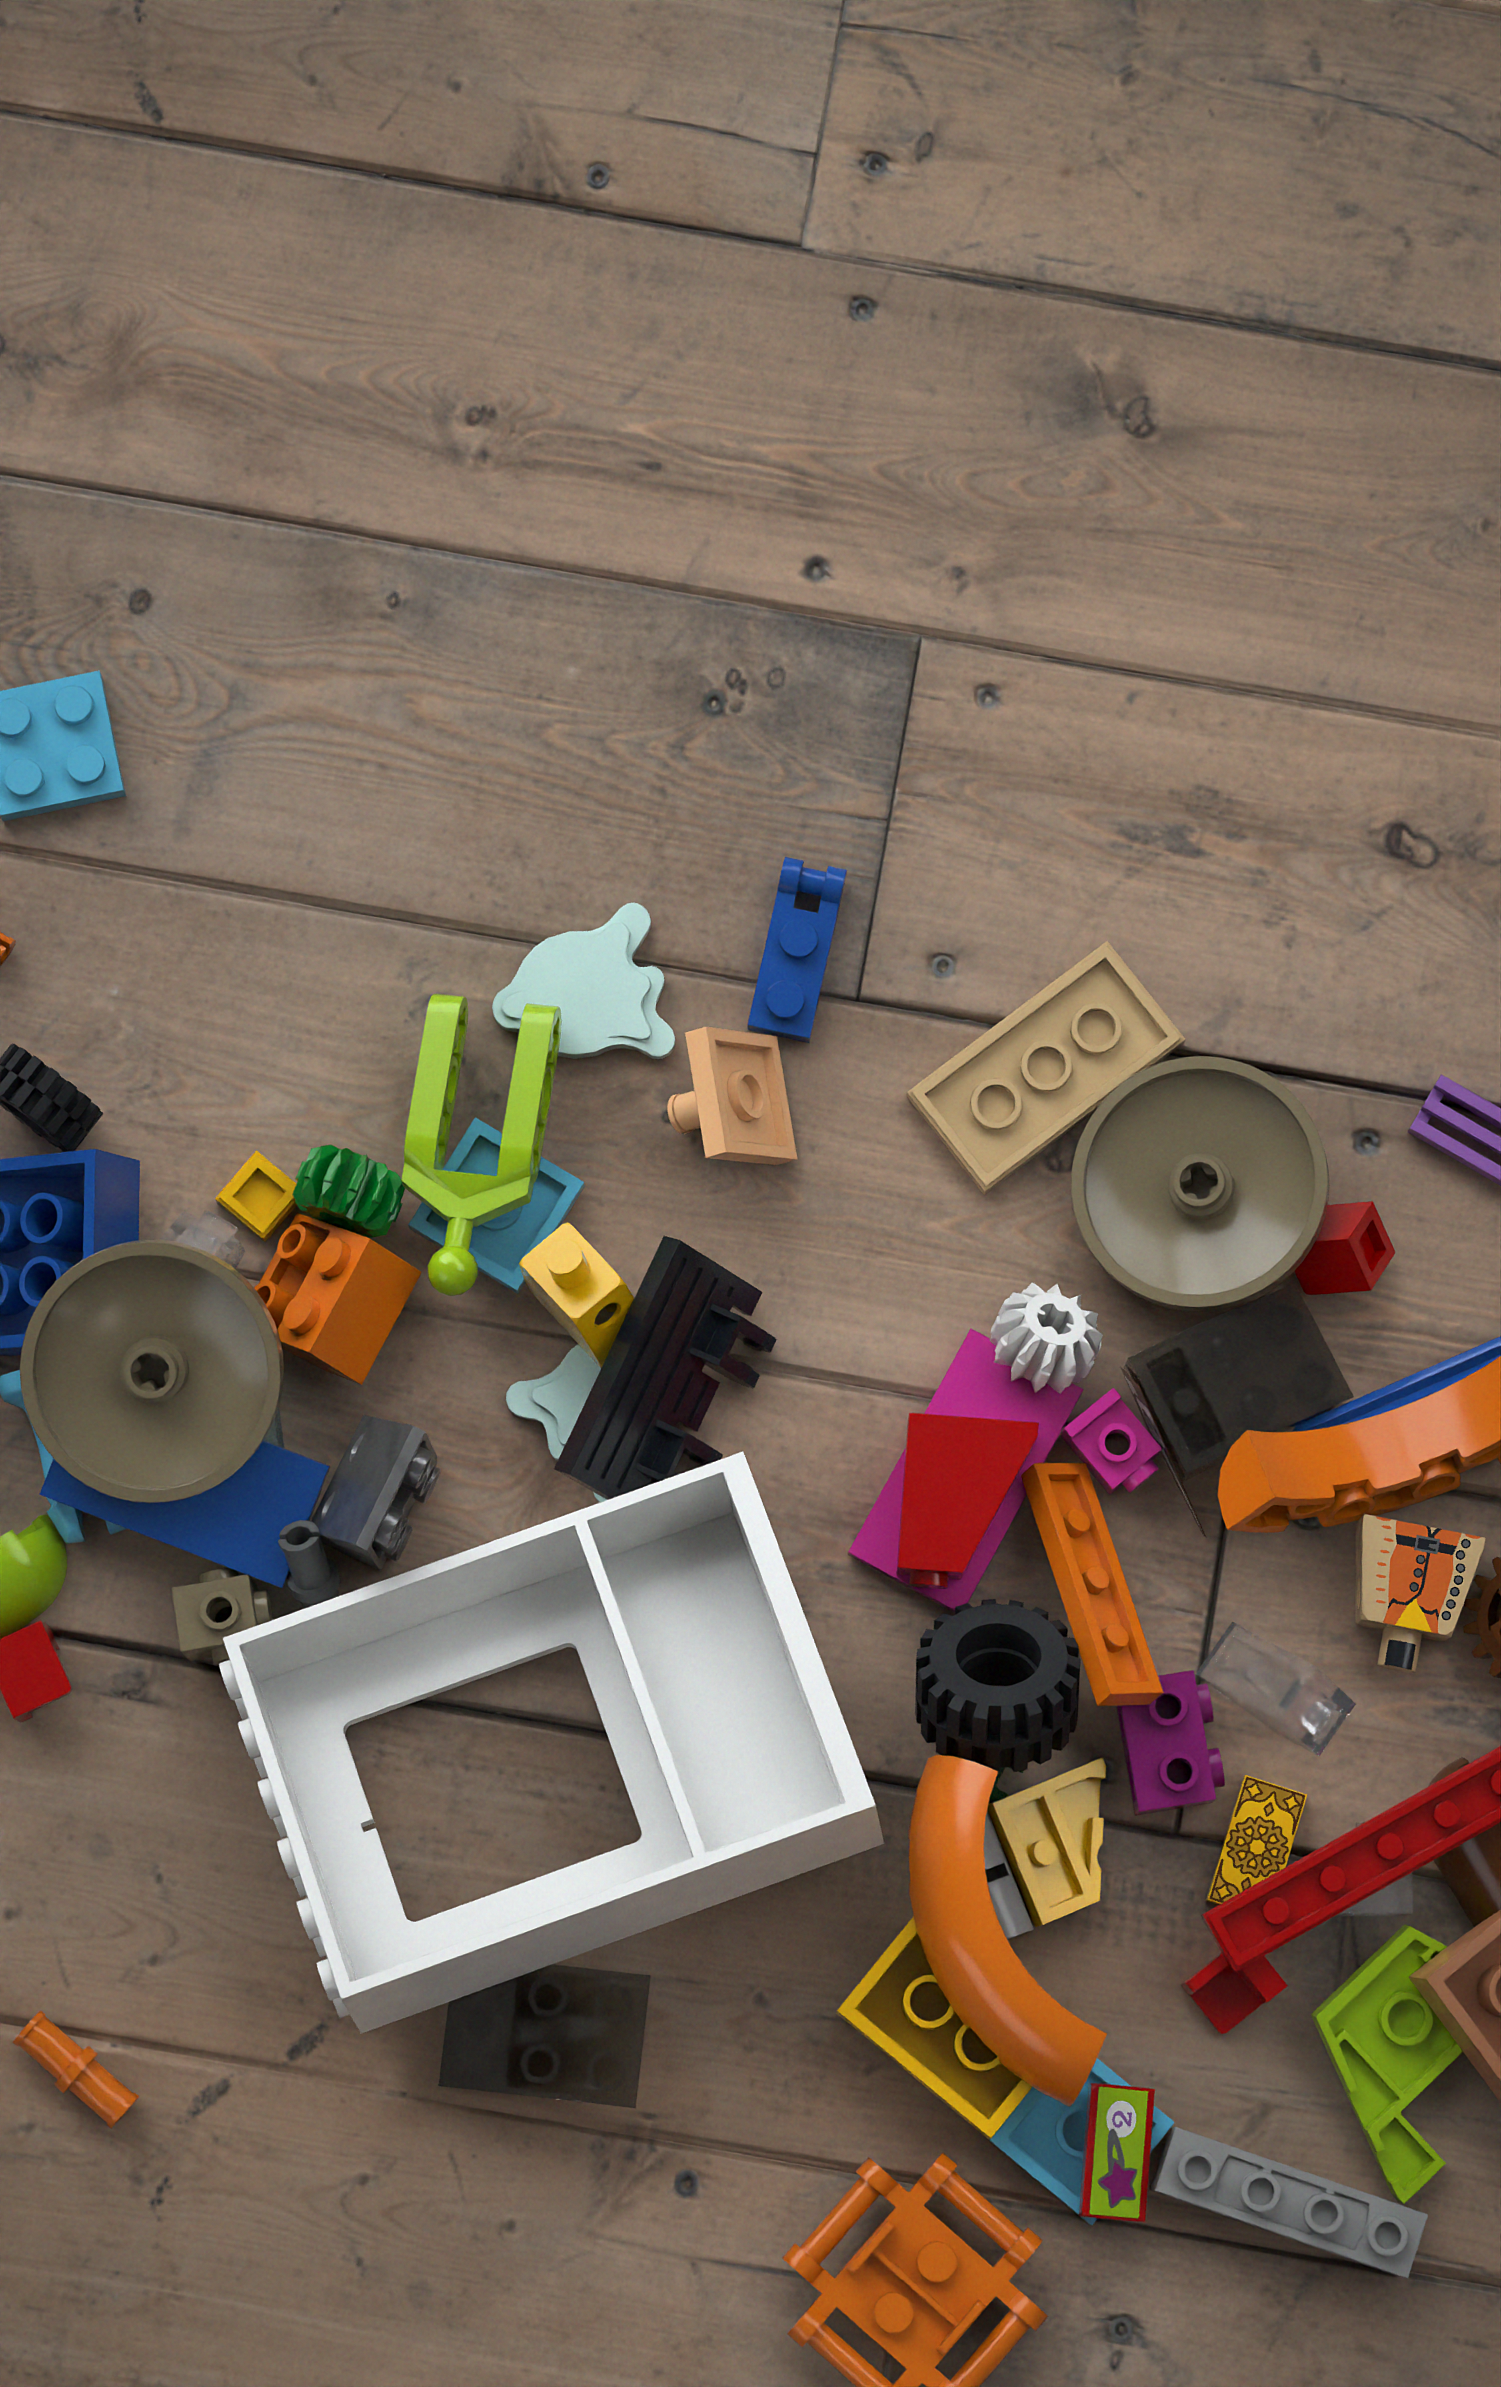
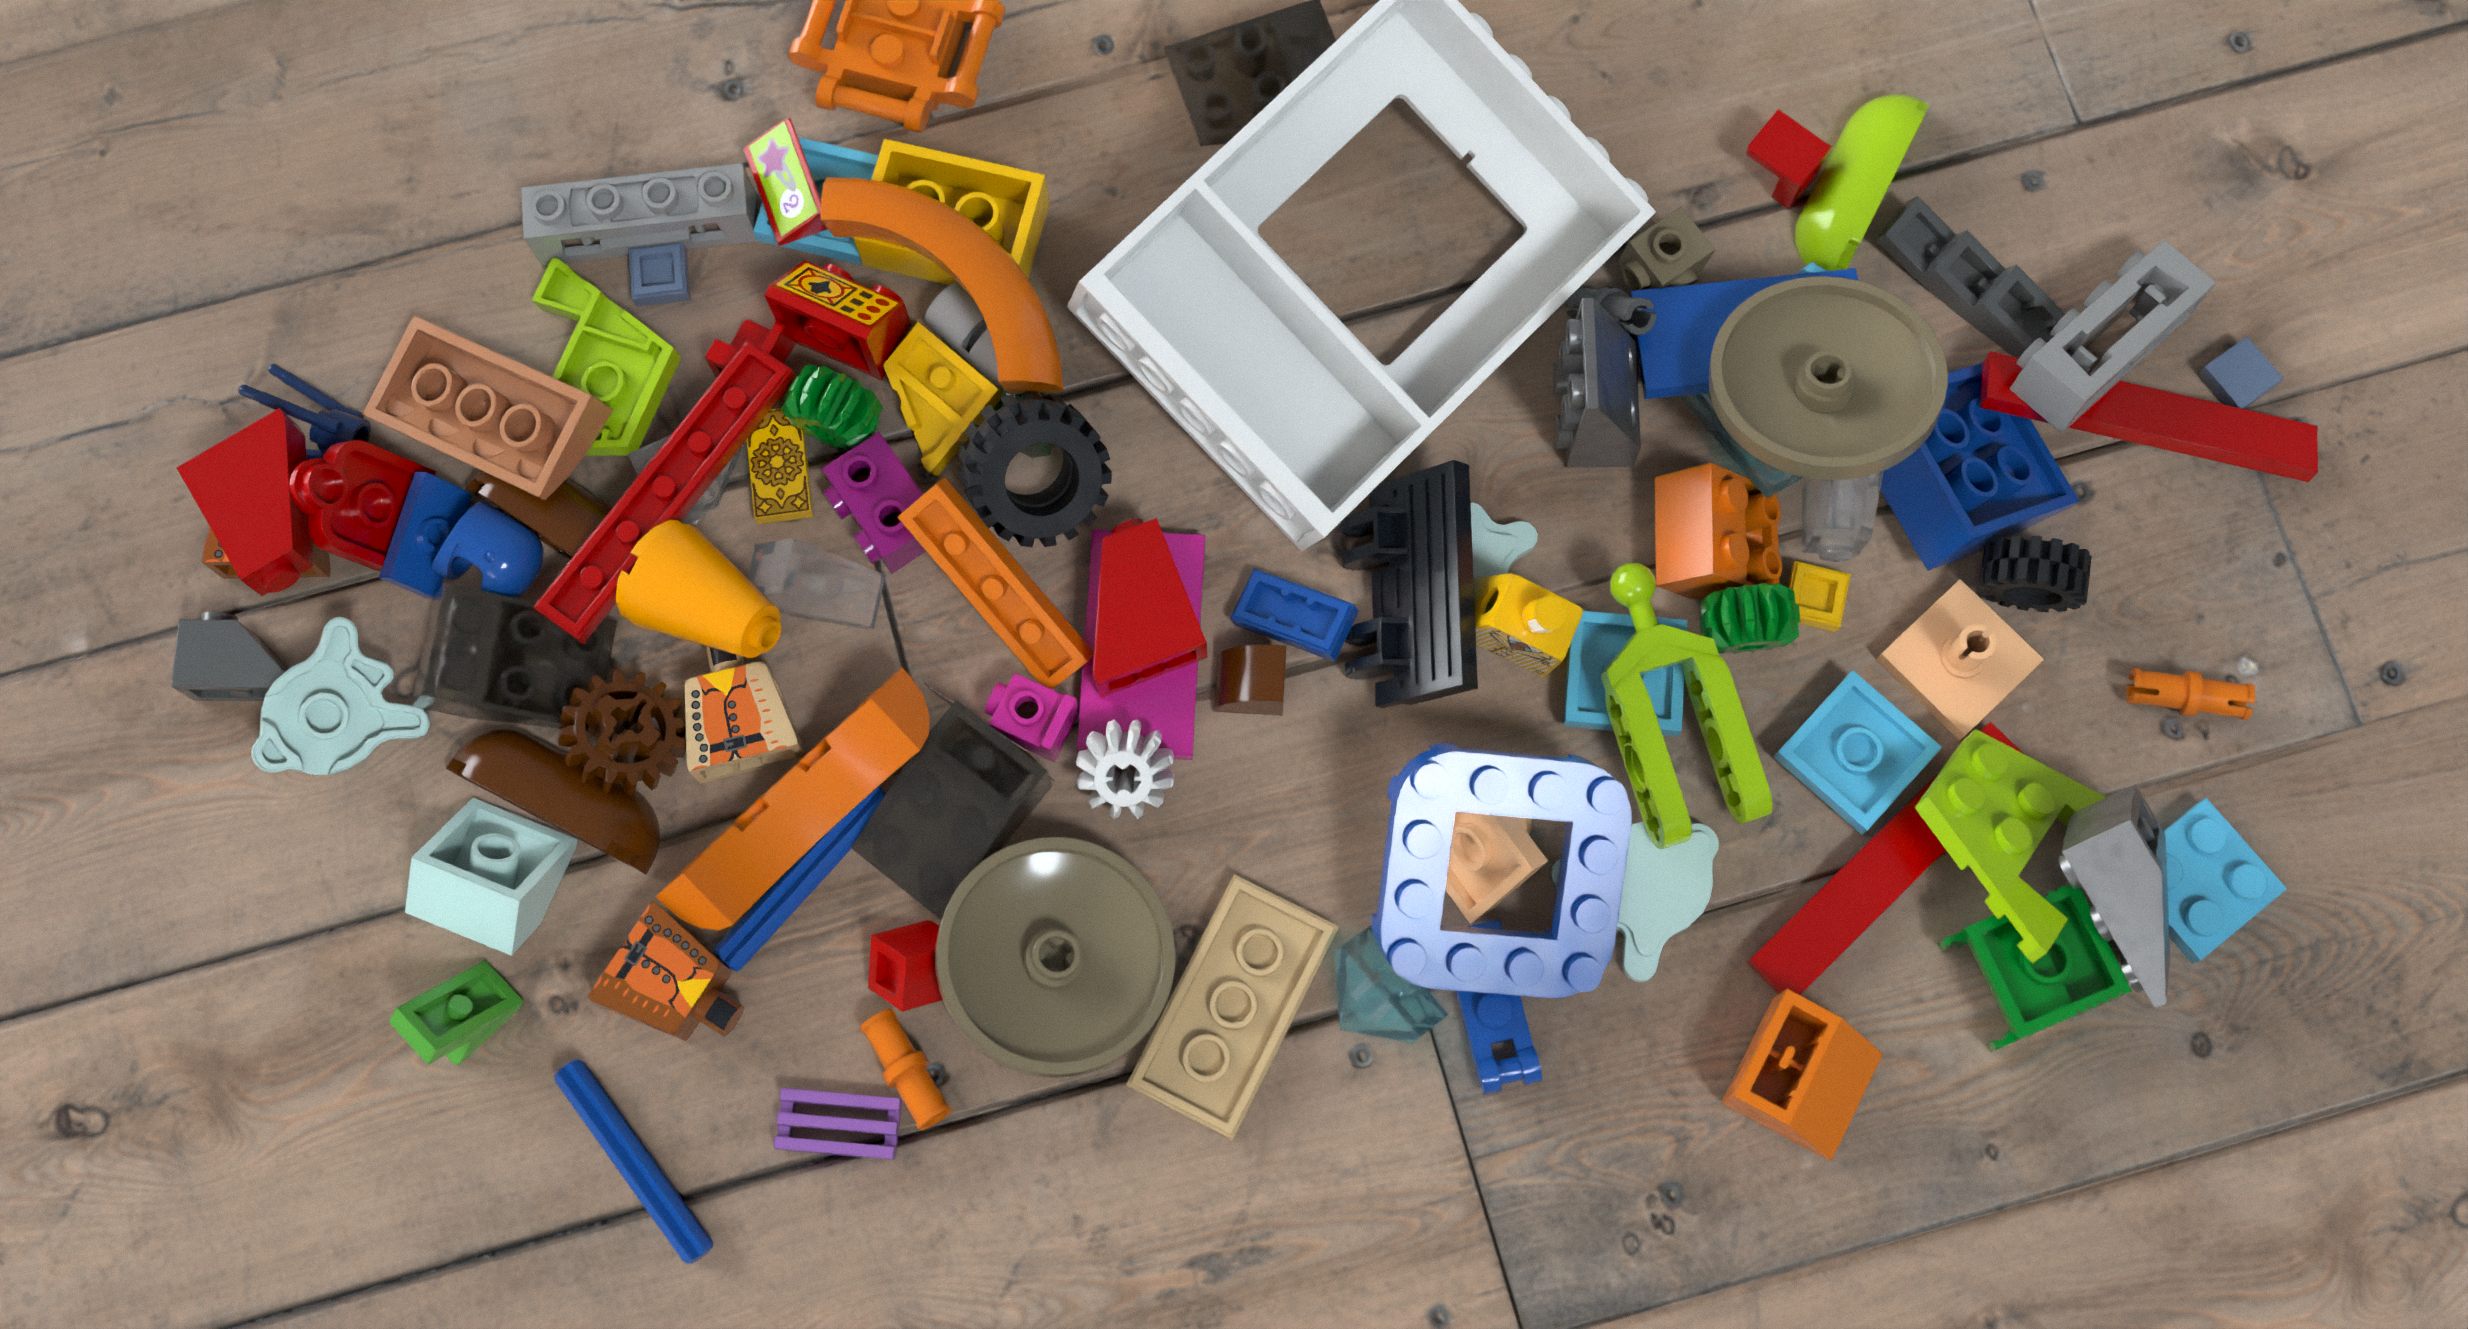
camera: 155 degrees right, 5 degrees down
none -> light orange cone [616,520,782,658]
none -> sand blue tile [628,242,691,307]
none -> red slope [764,260,911,381]
none -> green gear [782,365,883,451]
none -> orange pin [860,1009,953,1130]
none -> reddish brown brick [1214,645,1286,716]
none -> blue plate [1230,569,1359,662]
none -> clear light blue slope [1334,925,1448,1043]
none -> plate [1371,743,1632,998]
none -> orange slope [1721,989,1883,1161]
none -> red tile [1746,722,2024,995]
none -> medium azure plate [1774,670,1942,835]
none -> light nougat tile [1876,579,2044,741]
none -> lime wing [1915,729,2107,963]
none -> green piece [1938,883,2132,1052]
none -> flat silver slope [2059,784,2170,1008]

